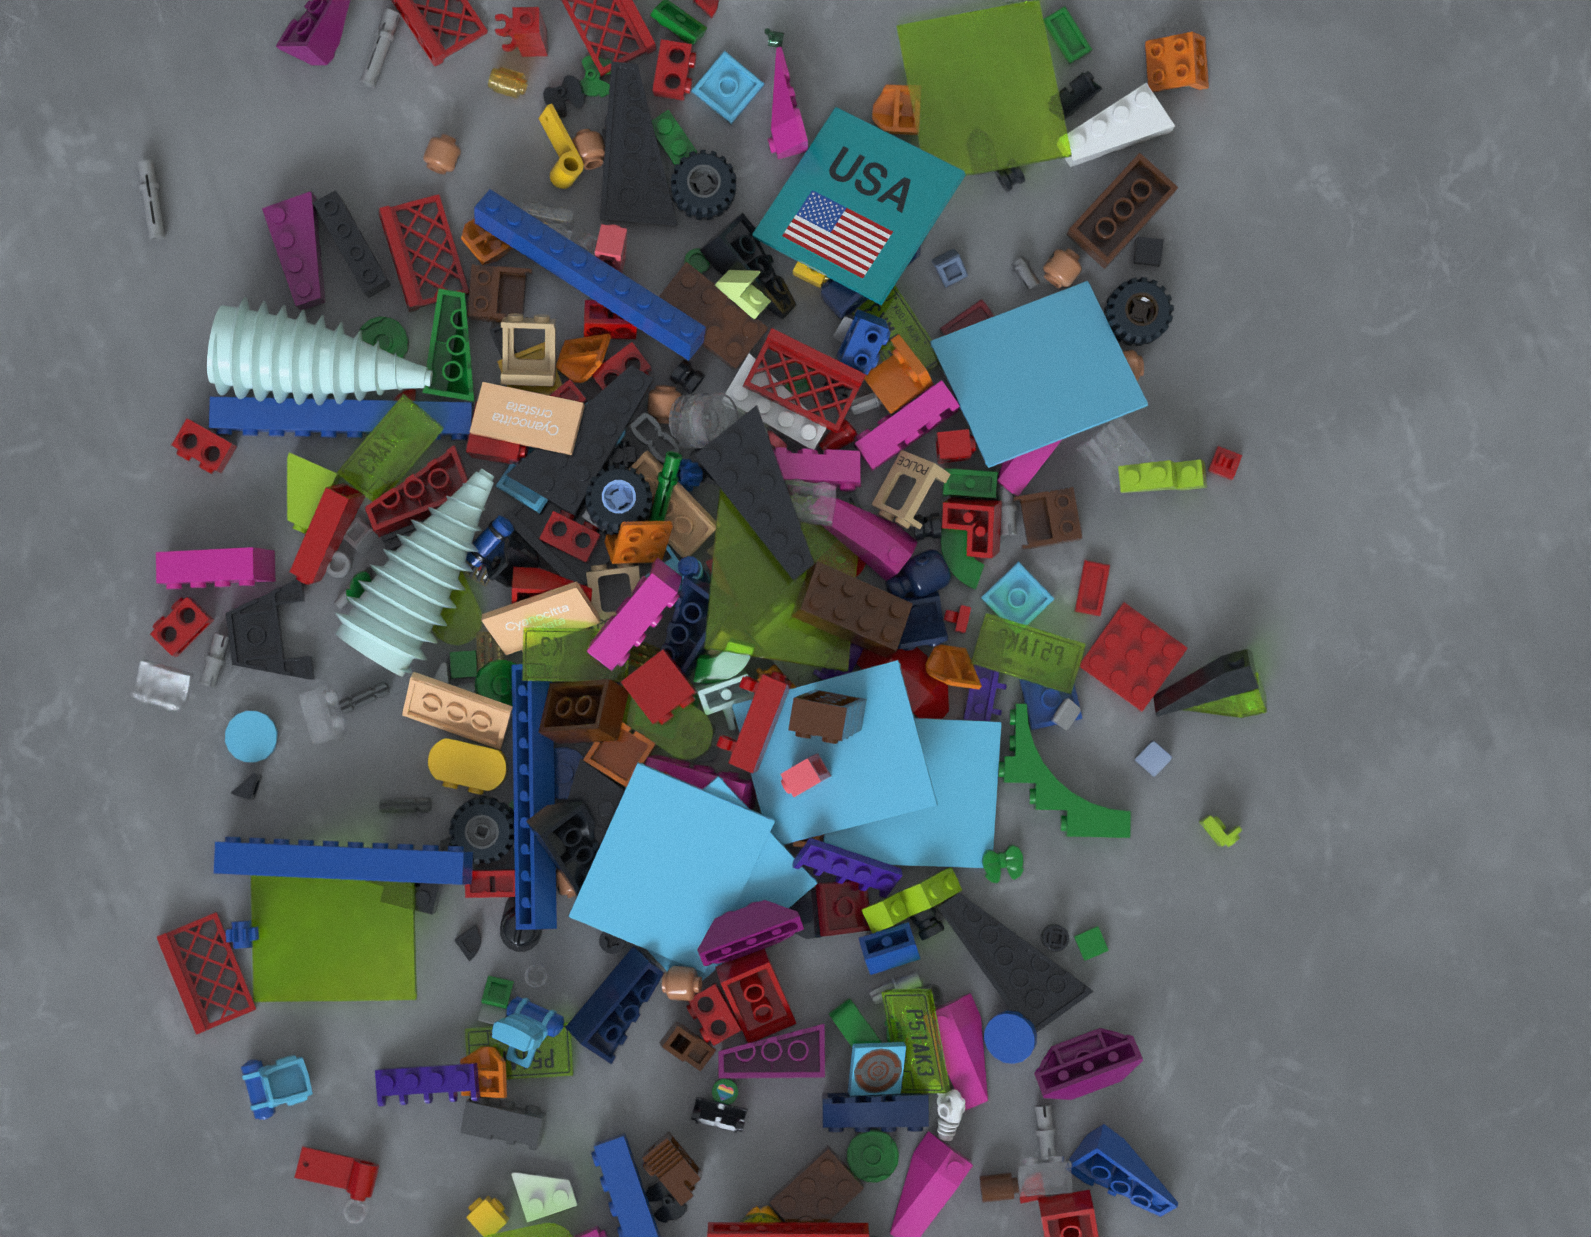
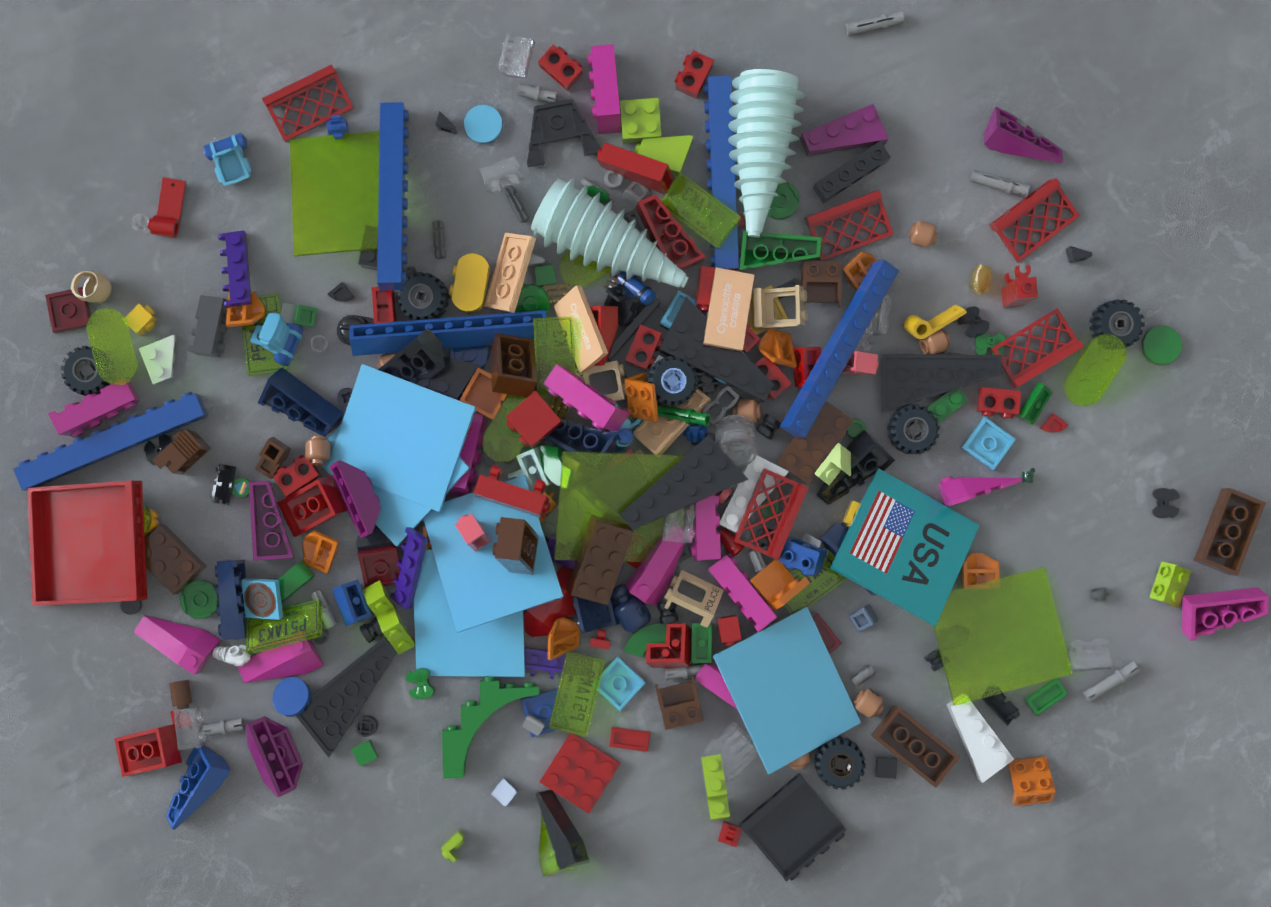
camera: 85 degrees right, 0 degrees up
none -> orange slope [302,530,339,574]
none -> lime brick [620,98,662,144]
none -> black panel [739,773,846,882]

